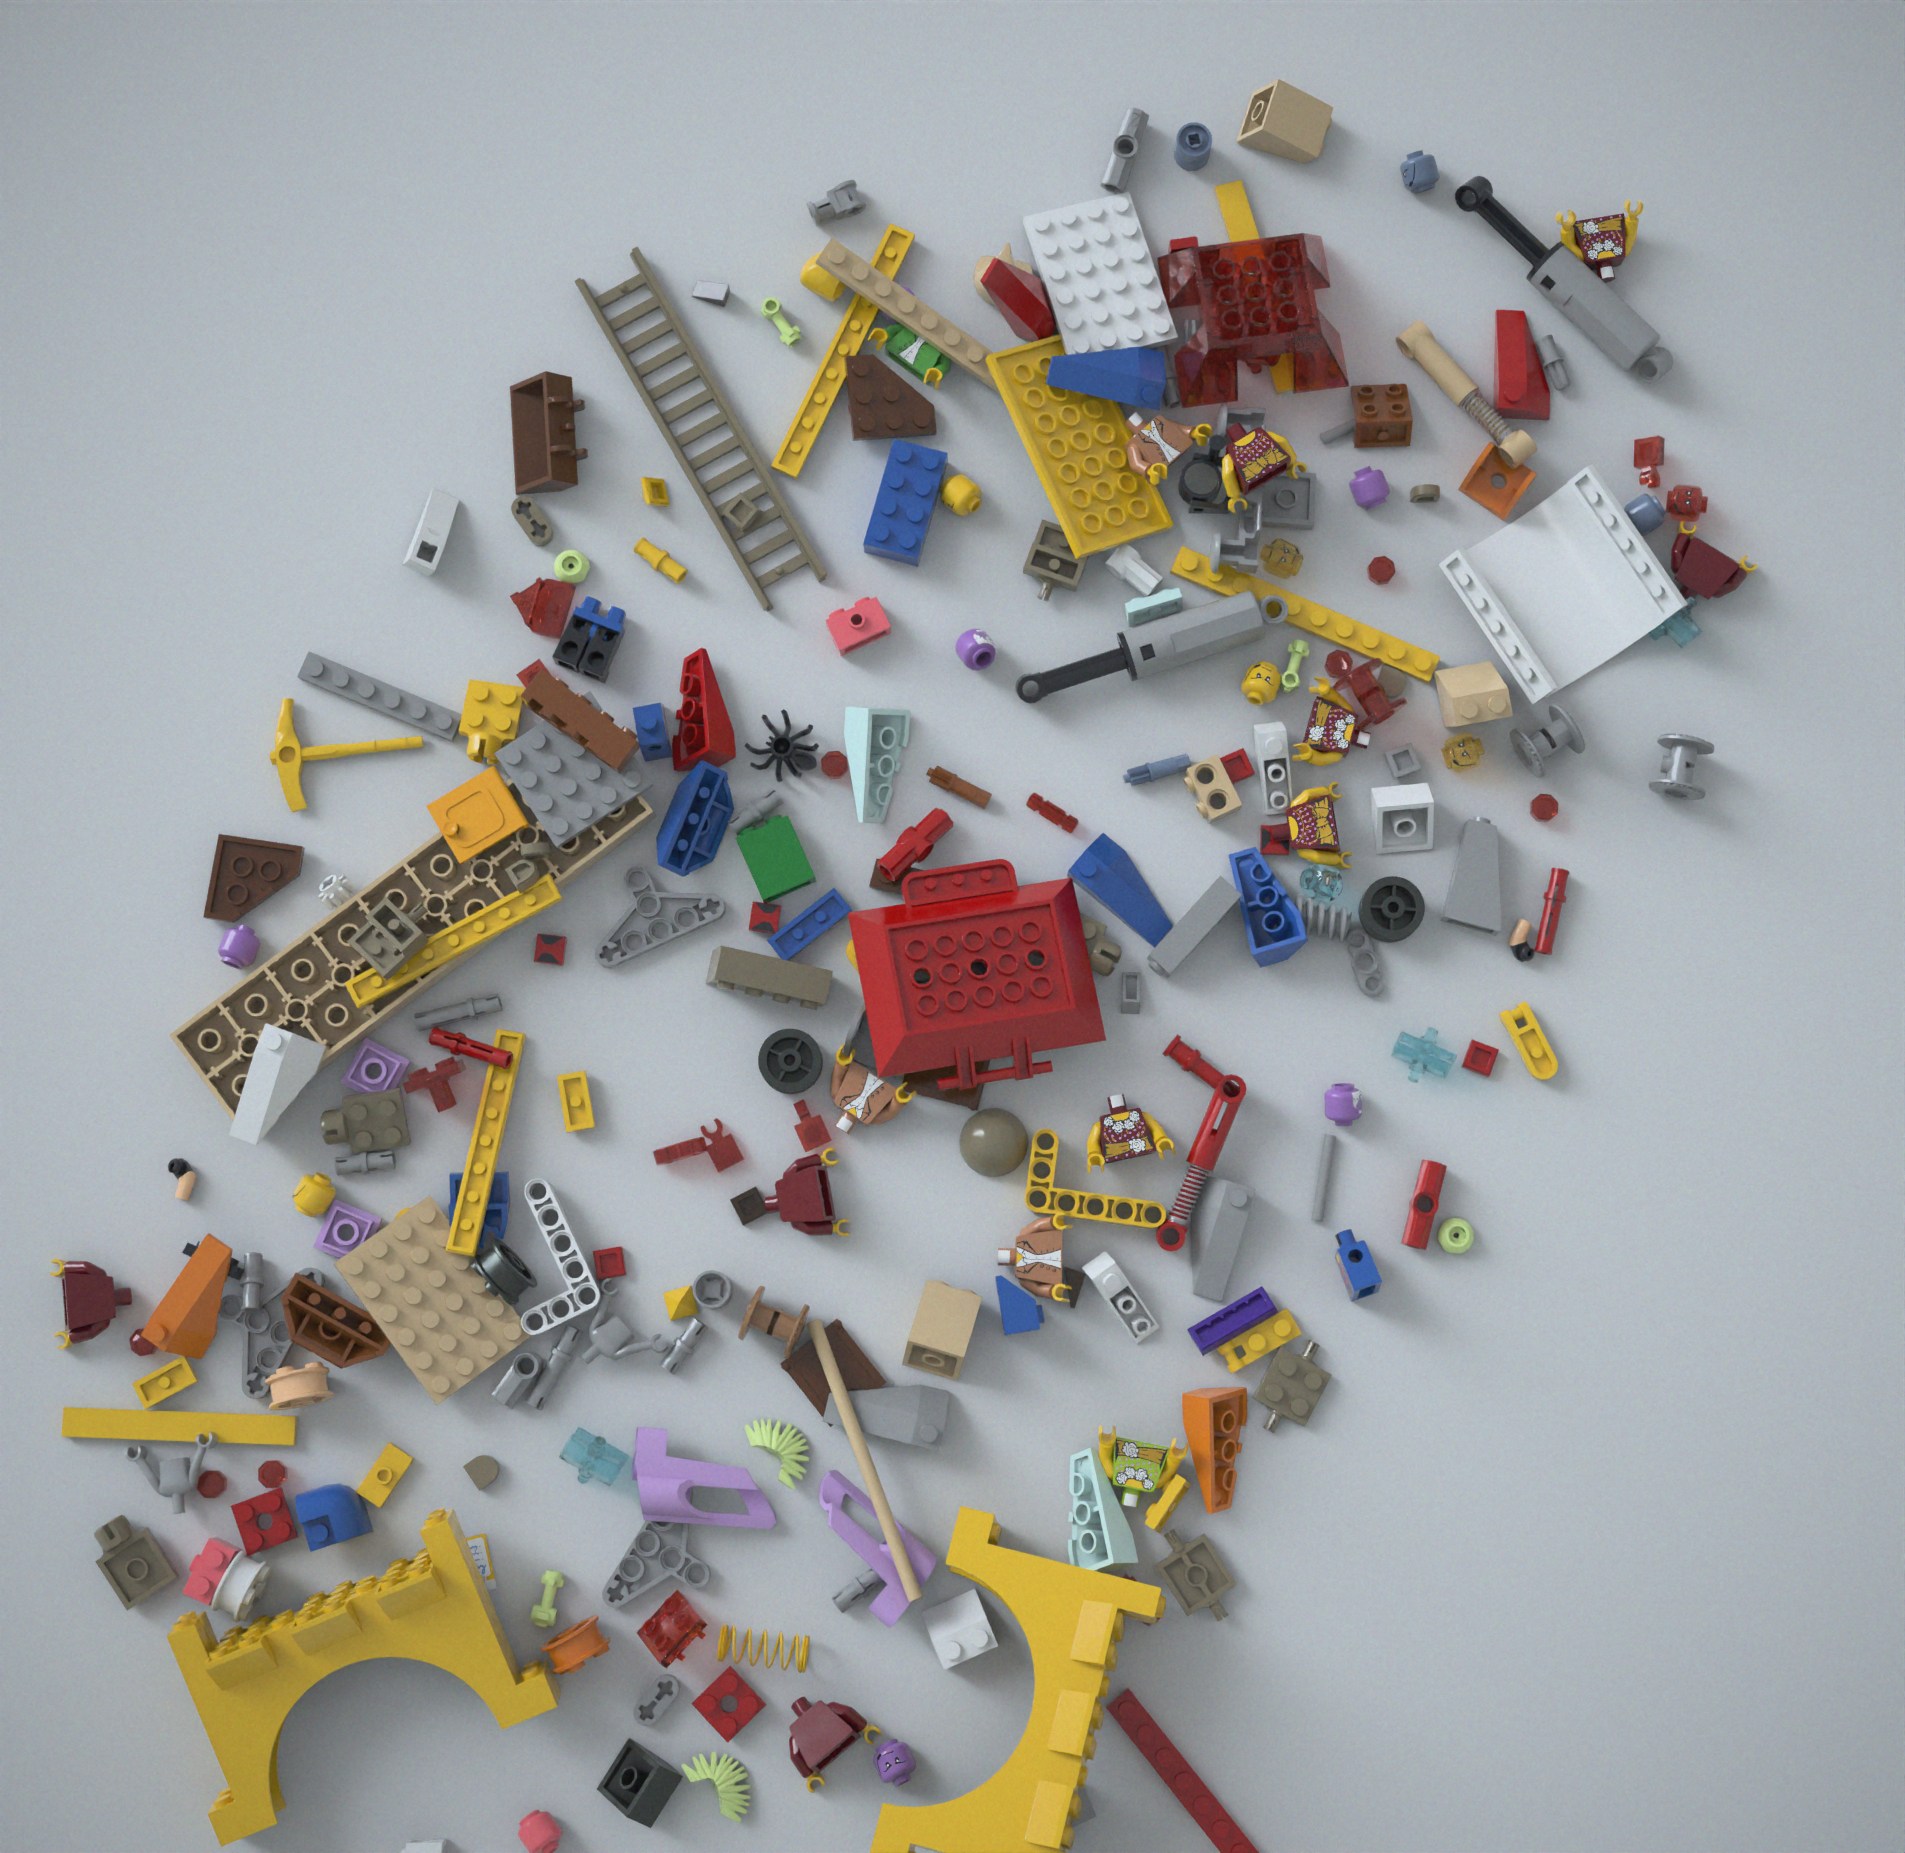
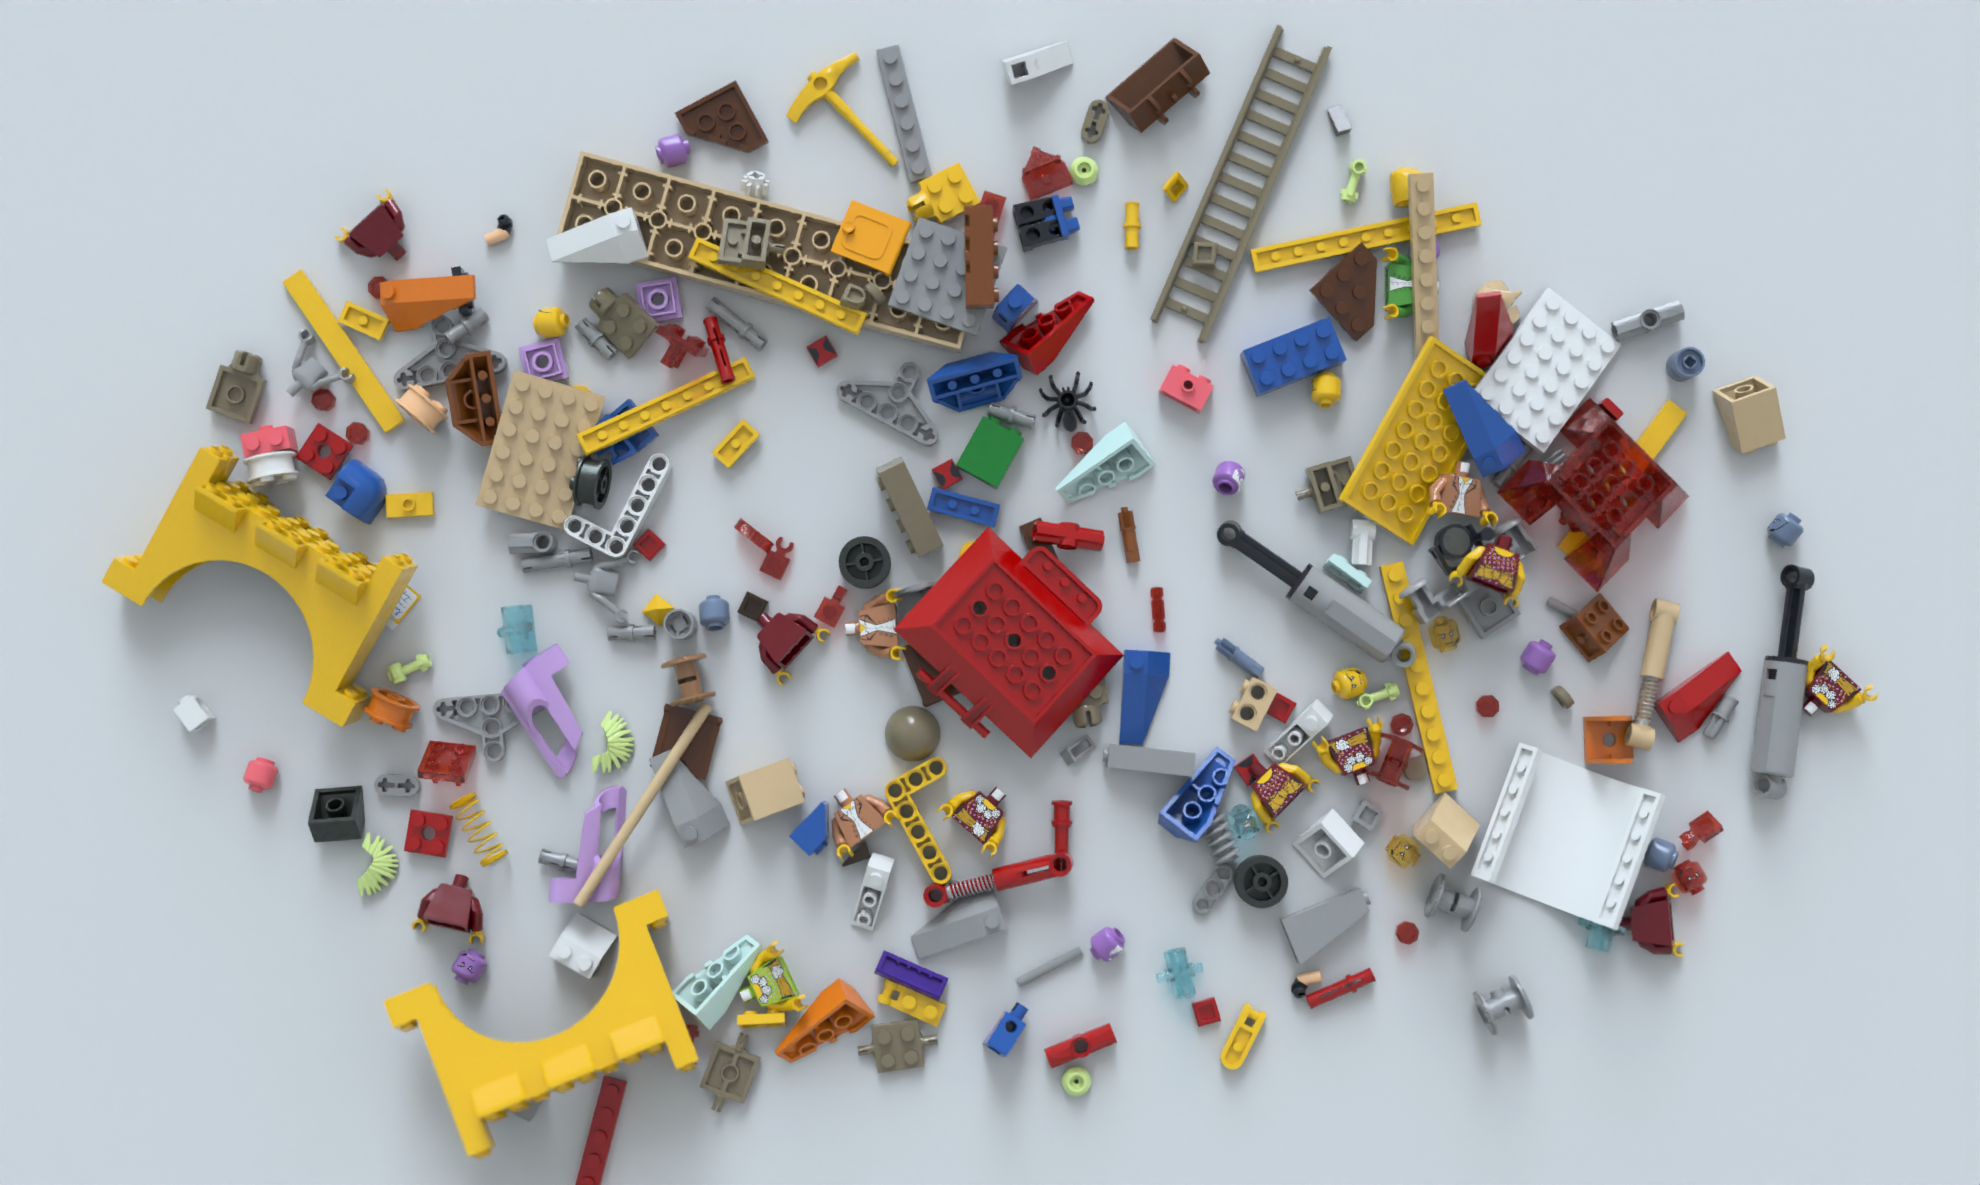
camera: 55 degrees right, 5 degrees up
dark tan tile [463,1455,499,1491] -> none
light grey connector [807,180,866,226] -> none
none -> sand blue head [699,595,730,631]

